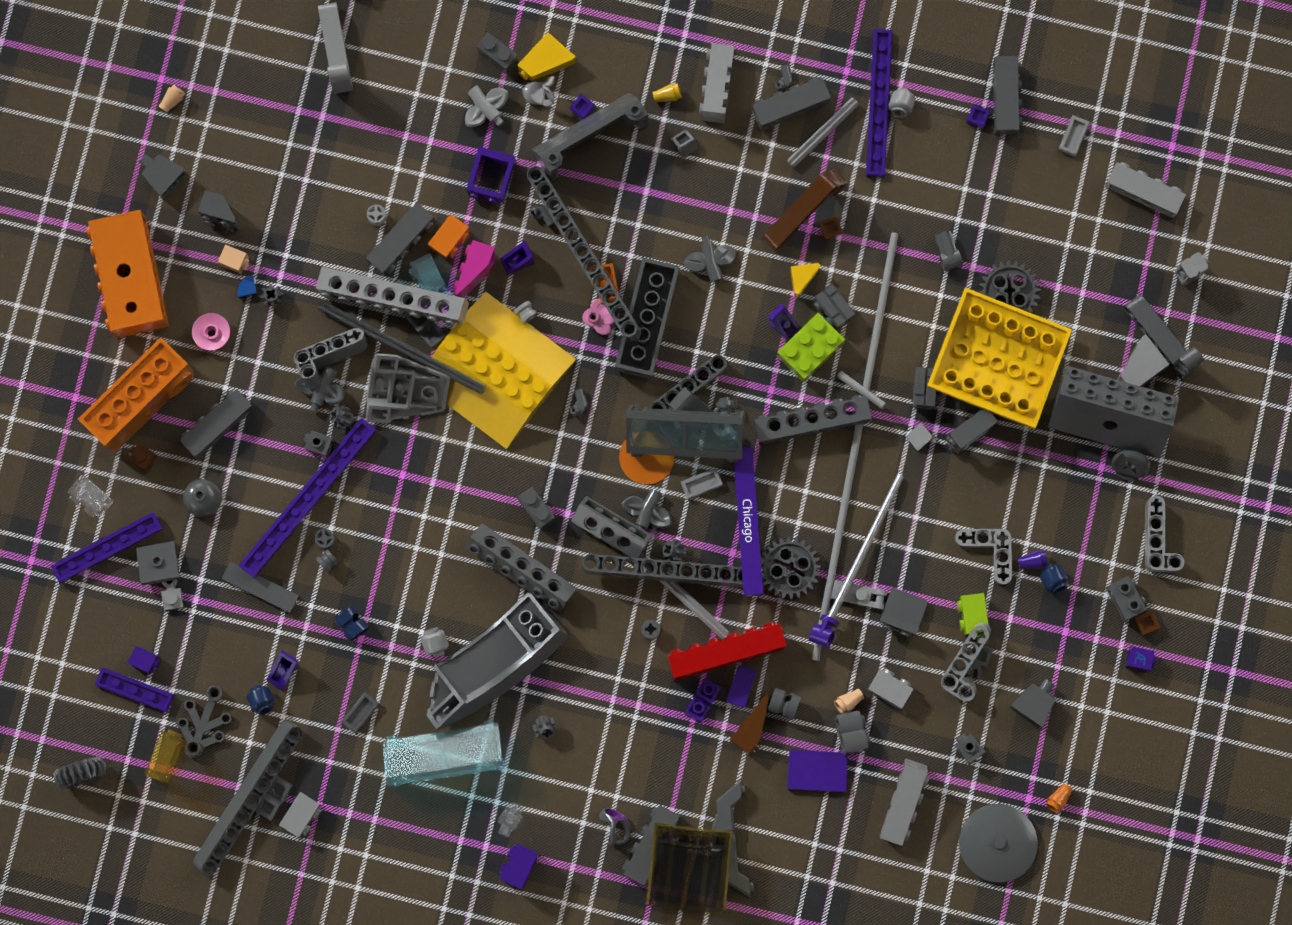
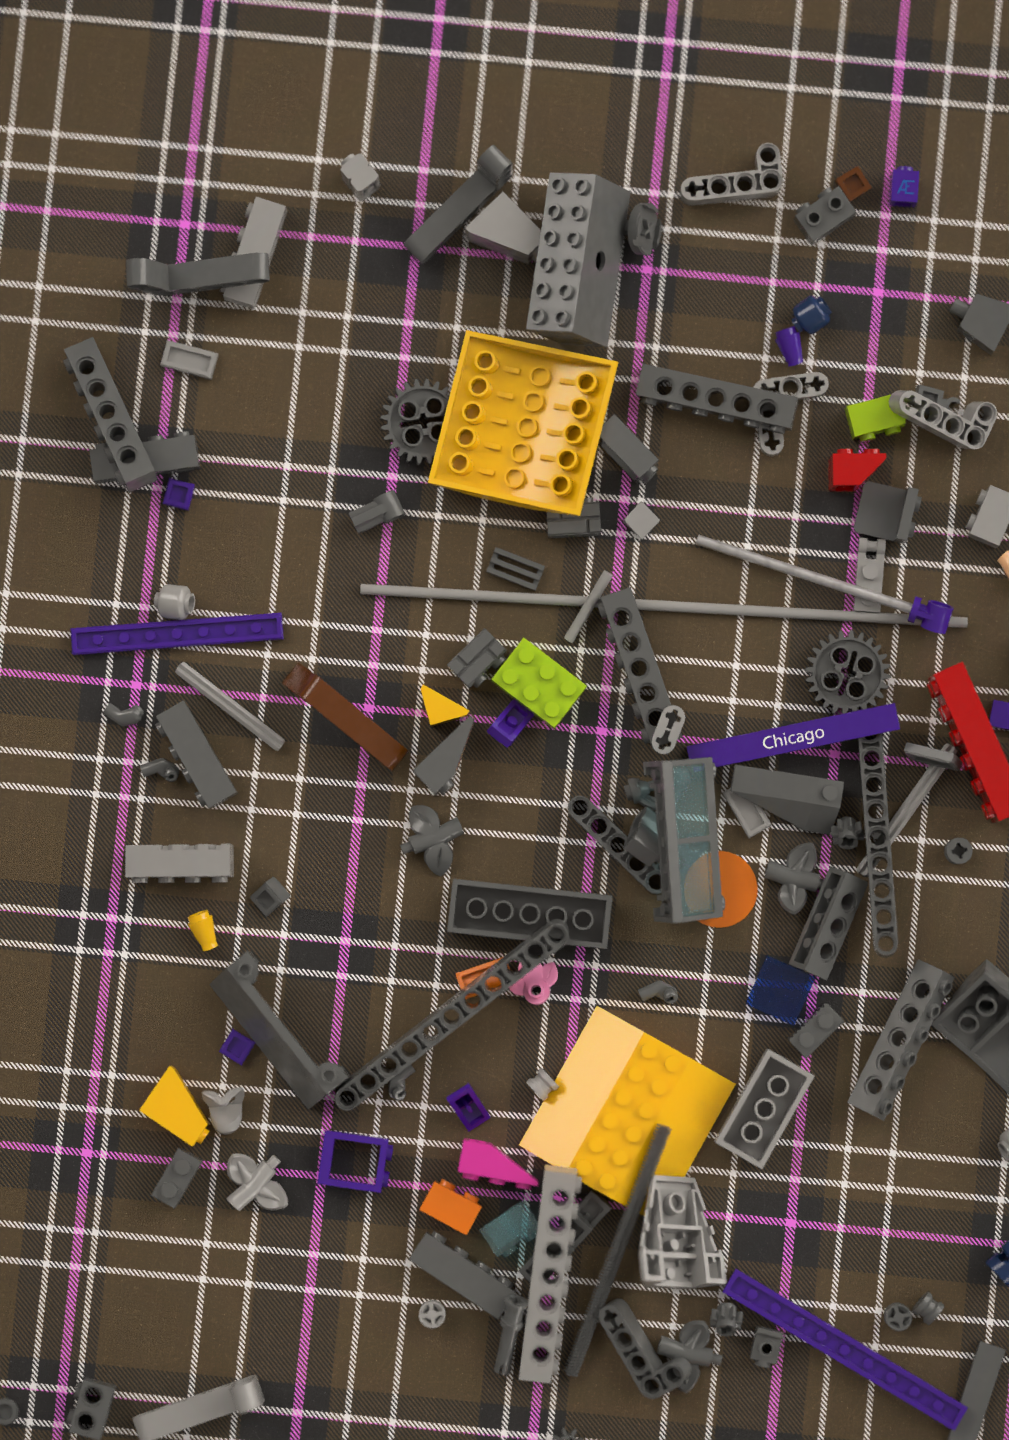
camera: 100 degrees left, 5 degrees up
reddish brown plate [818,216,844,241] -> none
none -> dark grey brick [63,337,158,493]
none -> dark grey arm [103,703,144,727]
none -> dark grey beam [126,253,270,296]
none -> dark grey slope [413,715,475,796]
none -> dark grey tile [486,547,545,591]
none -> dark grey pin [493,1294,528,1375]
none -> dark grey brick [636,364,799,434]
none -> light grey beam [651,705,685,754]
none -> light grey brick [714,1049,815,1169]
none -> dark grey wedge [730,765,844,835]
none -> clear blue plate [745,955,816,1026]
none -> red slope [828,449,886,492]
none -> dark grey tile [904,742,963,771]

